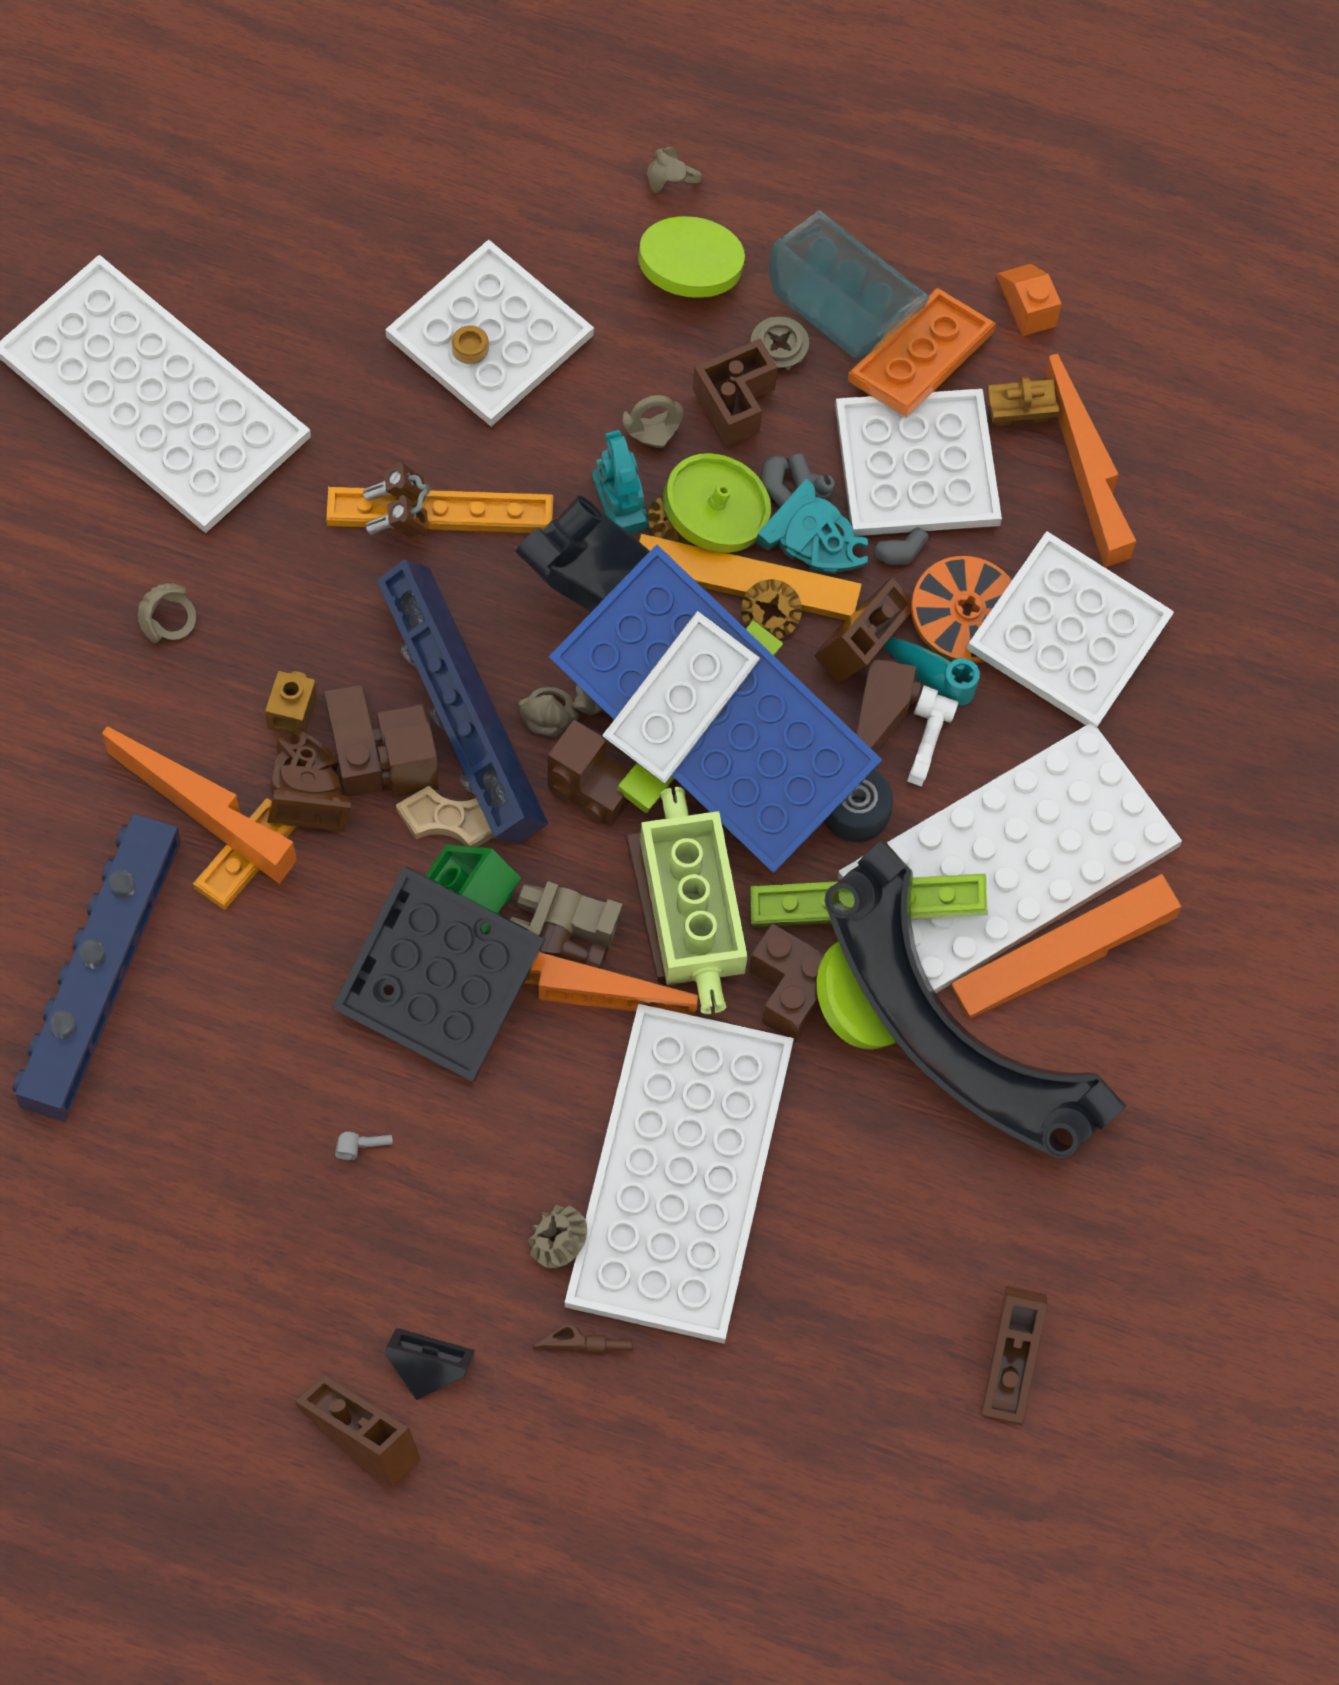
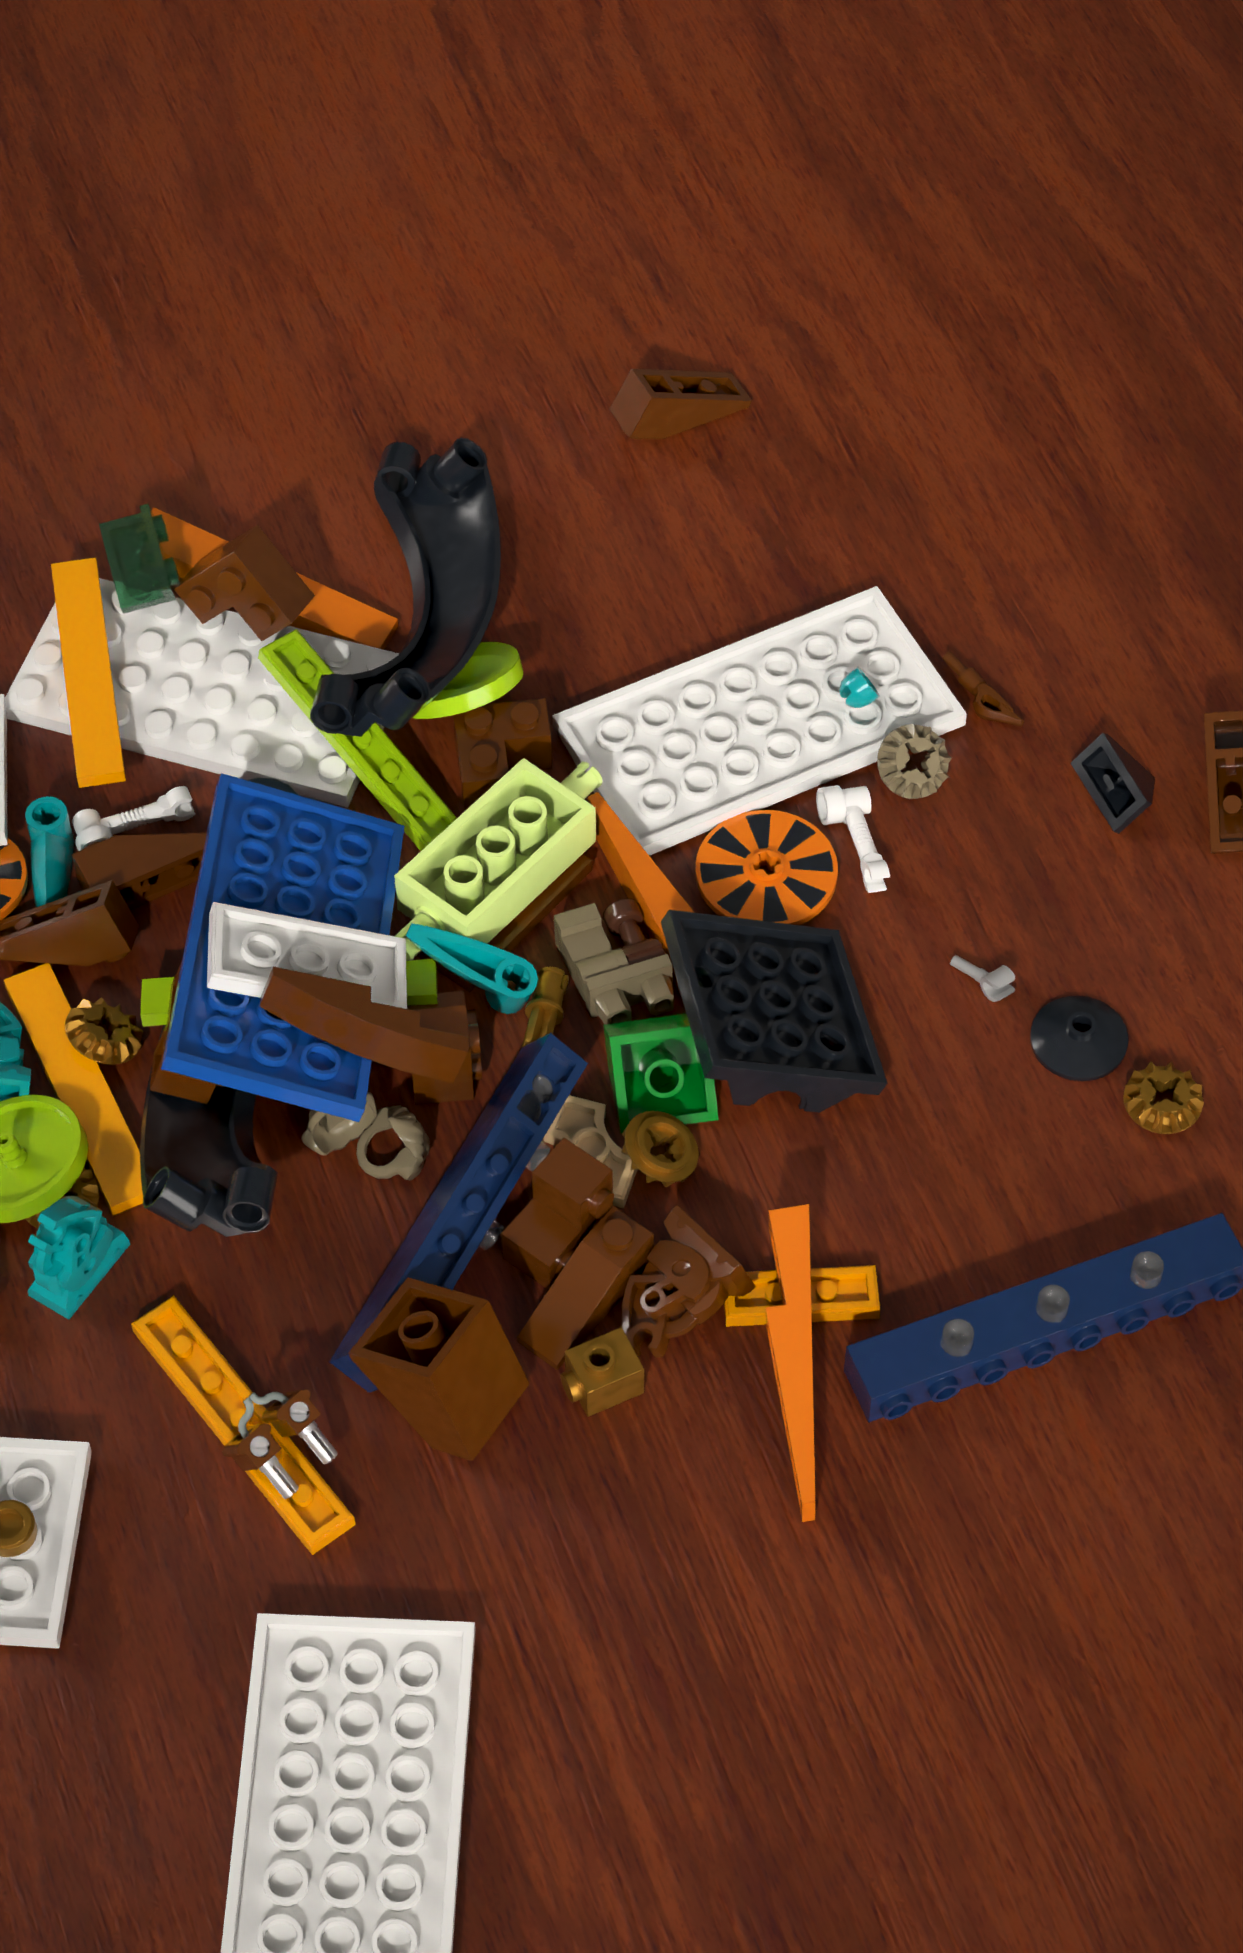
camera: 125 degrees left, 10 degrees down
dark tan piece [137,583,196,643] -> none
none -> light orange tile [51,558,126,788]
none -> clear green bracket [99,503,180,614]
none -> reddish brown brick [174,525,315,641]
none -> reddish brown slope [259,966,469,1084]
none -> reddish brown slope [348,1277,530,1461]
none -> teal piece [405,923,538,1014]
none -> pearl gold axle [522,966,569,1047]
none -> pearl gold gear [621,1111,699,1187]
none -> orange piece [695,810,838,925]
none -> white brick [816,785,890,893]
none -> teal hinge [839,667,880,708]
none -> black dish [1030,996,1129,1081]
none -> pearl gold gear [1123,1061,1204,1134]

